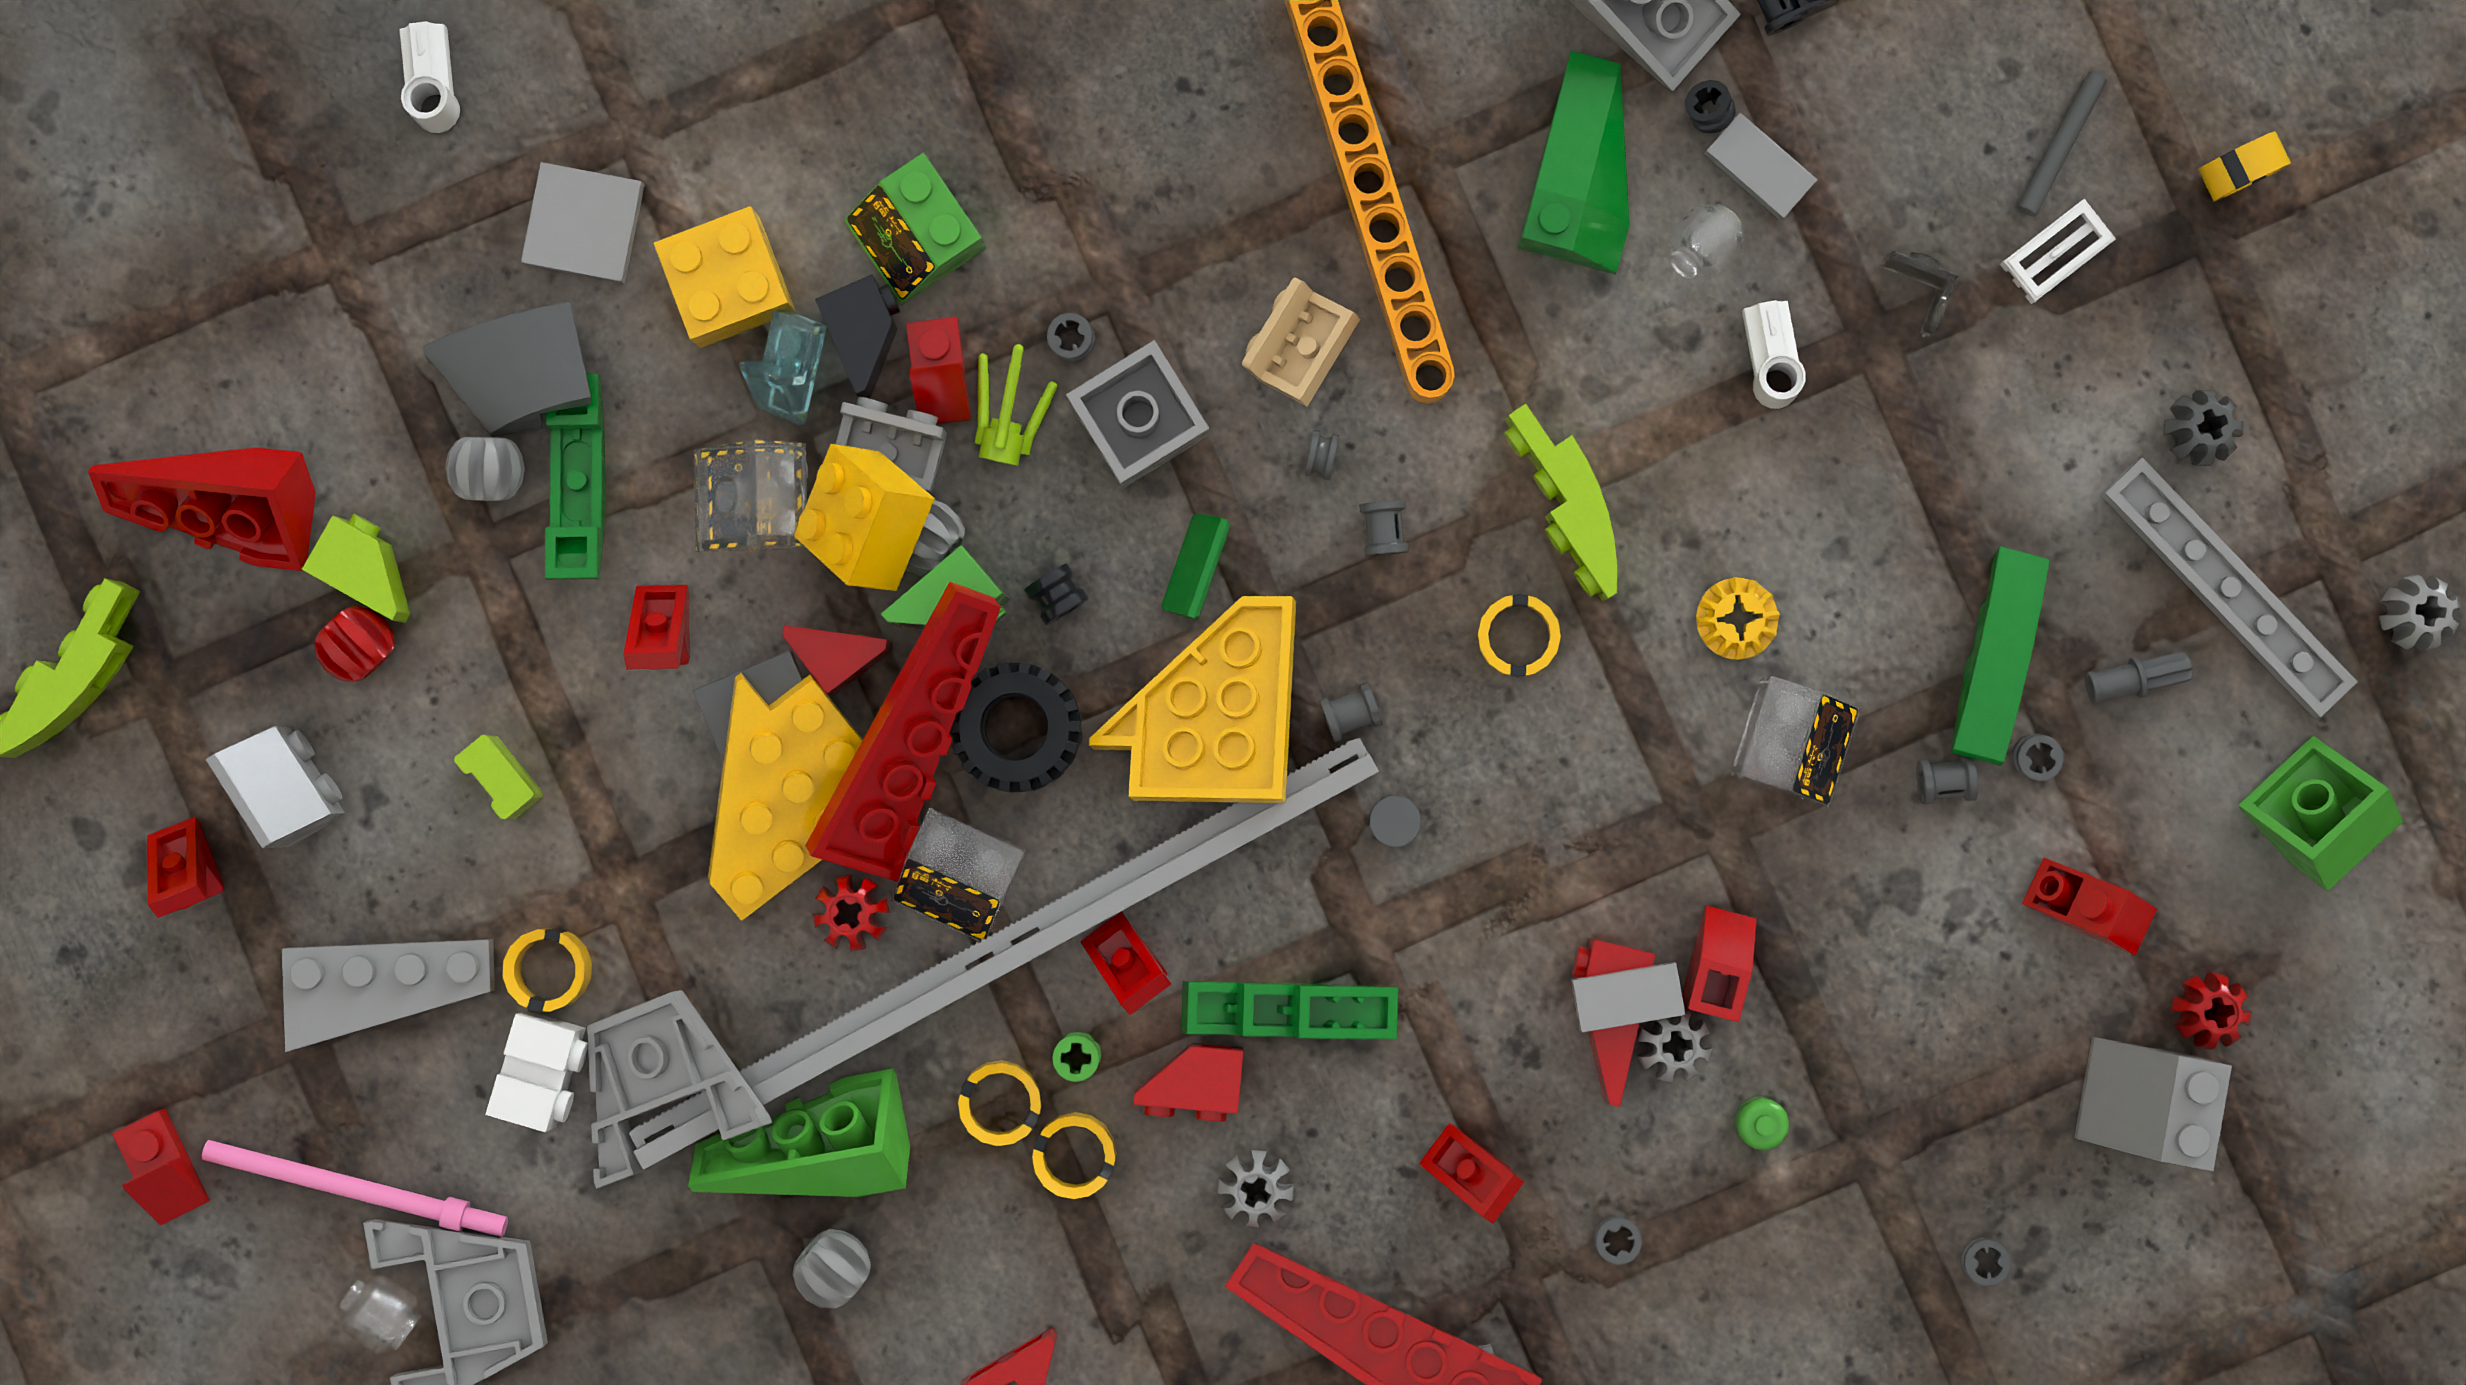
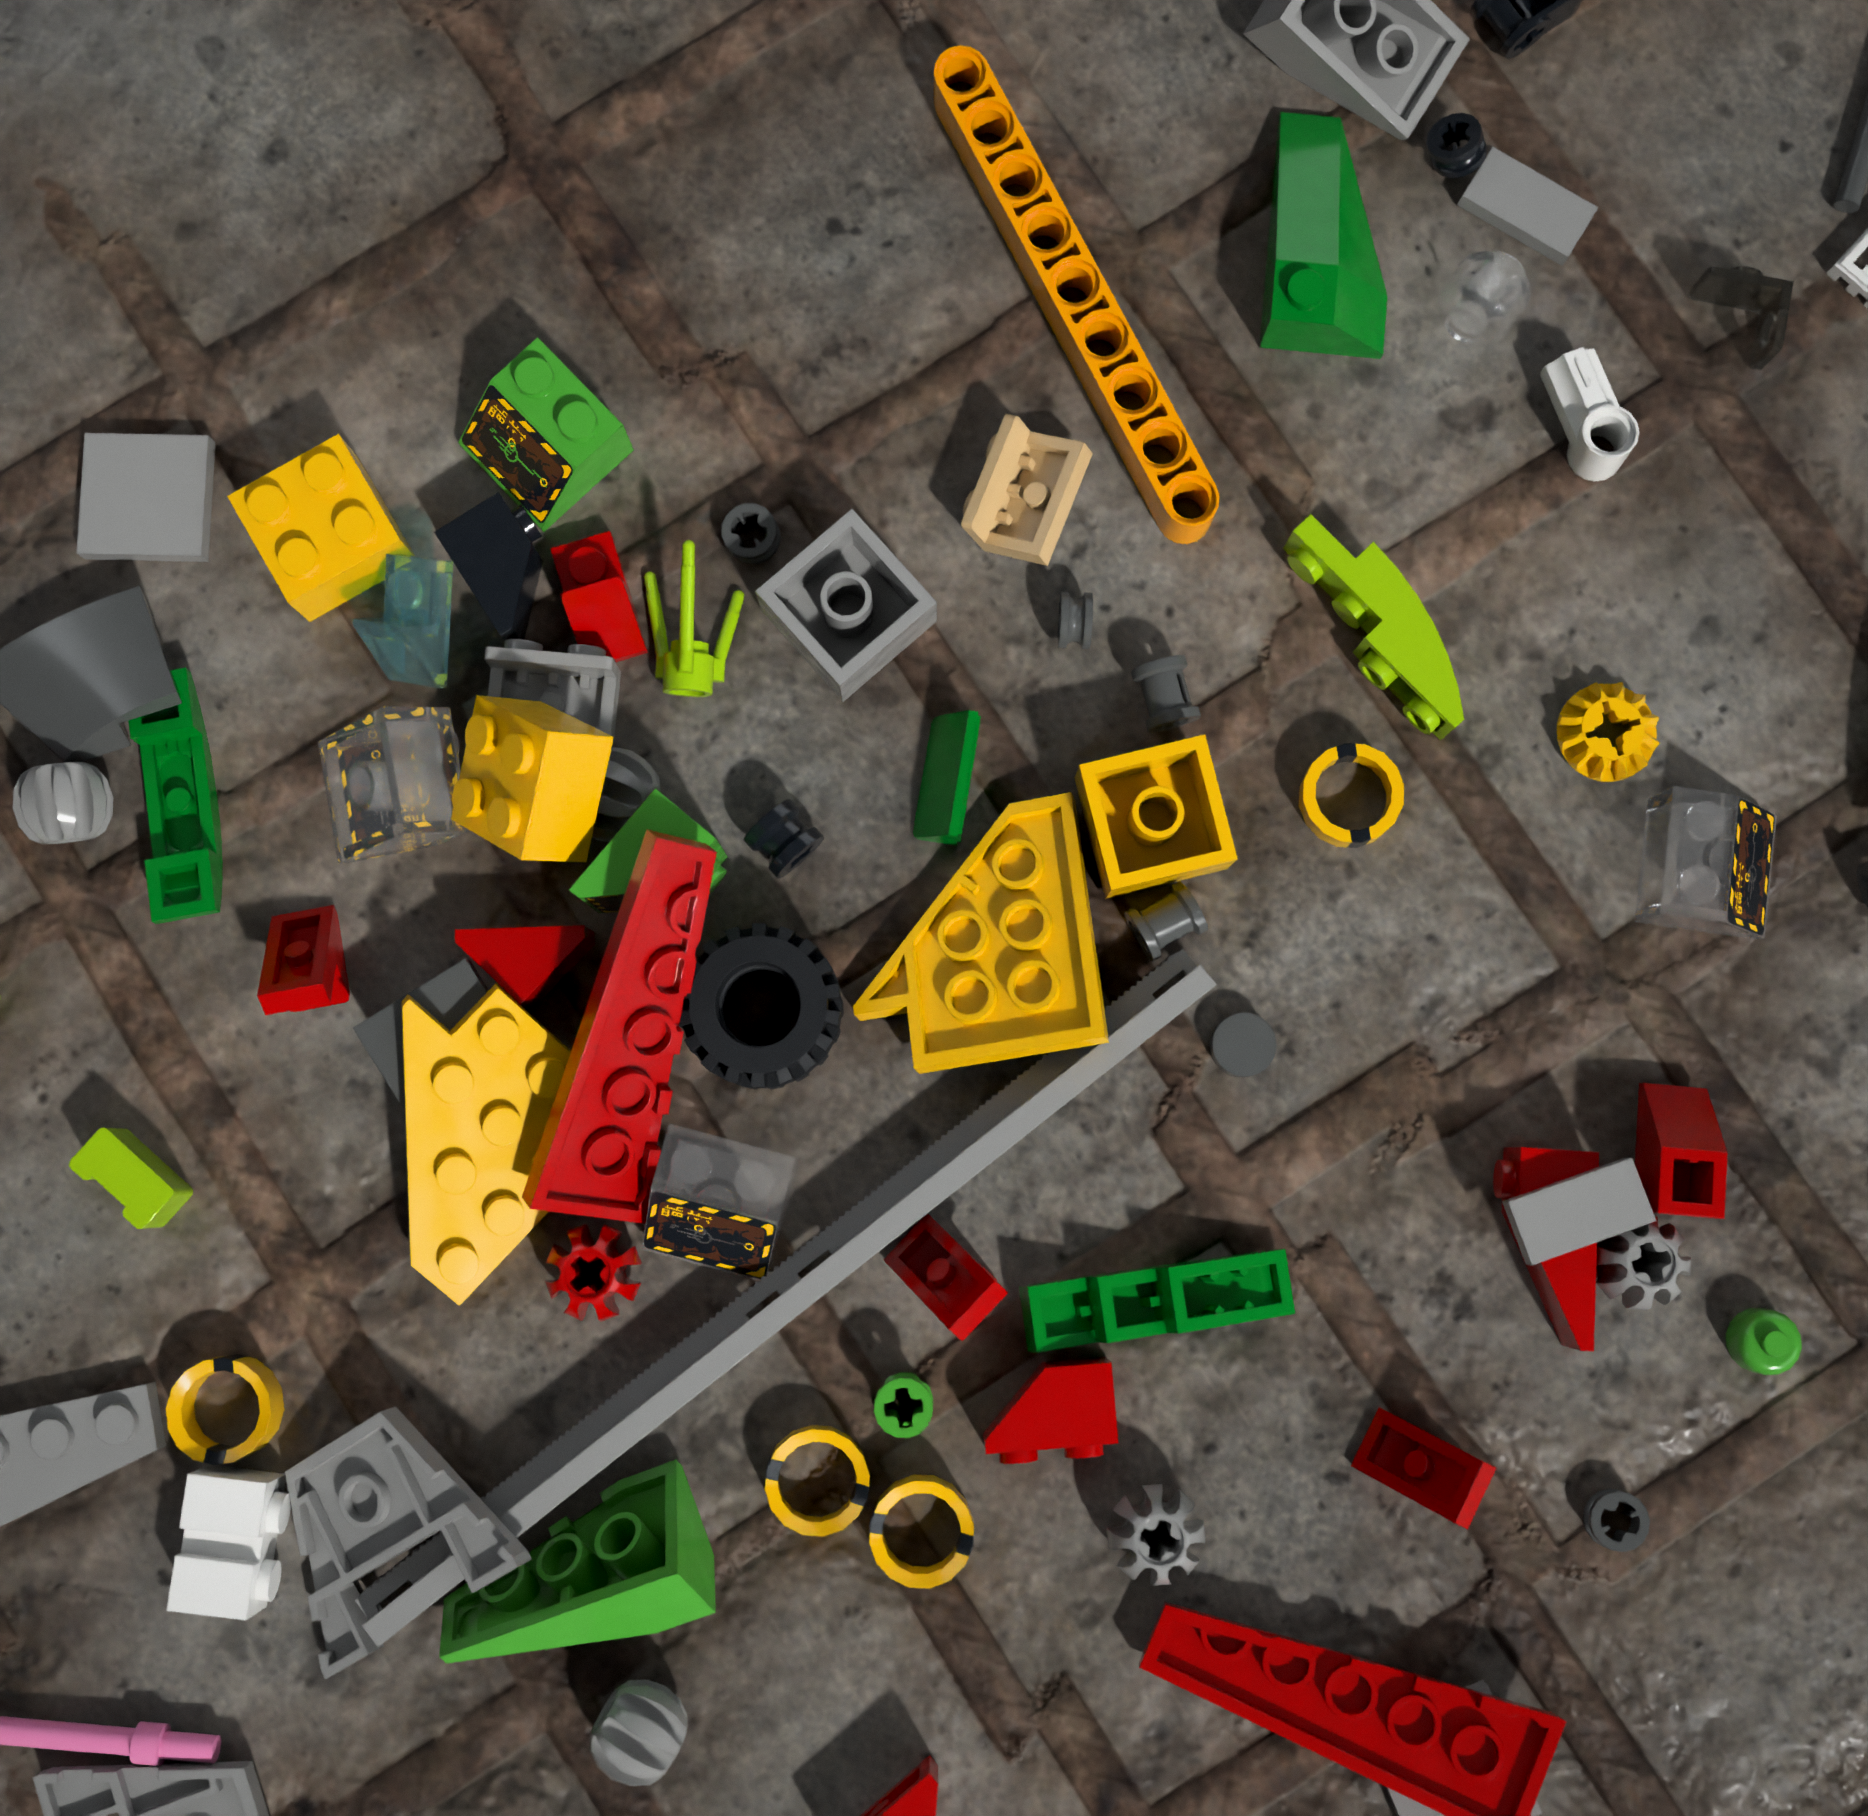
camera: 10 degrees left, 5 degrees down
none -> yellow brick [1075,734,1238,899]

